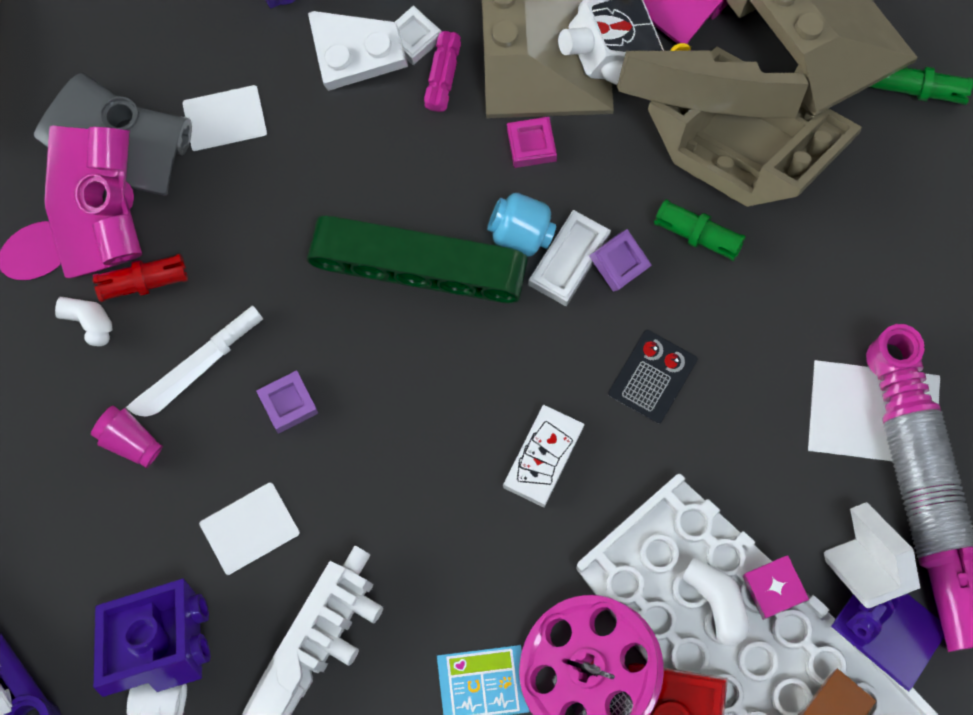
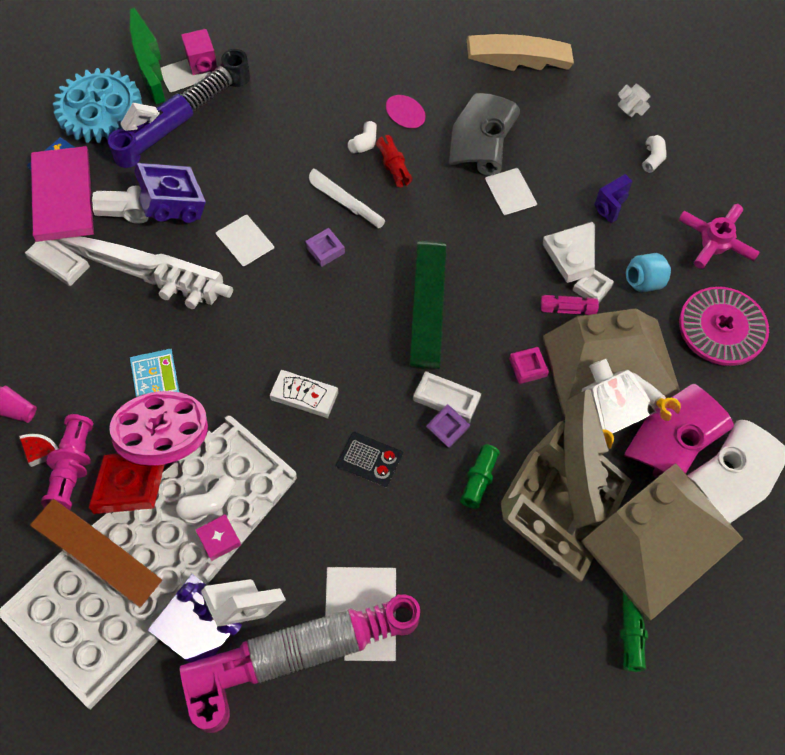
camera: 80 degrees right, 10 degrees down
dark pink panel [44,126,142,278] -> none
dark pink cone [91,405,163,468] -> none
medium azure head [487,193,556,257] -> none

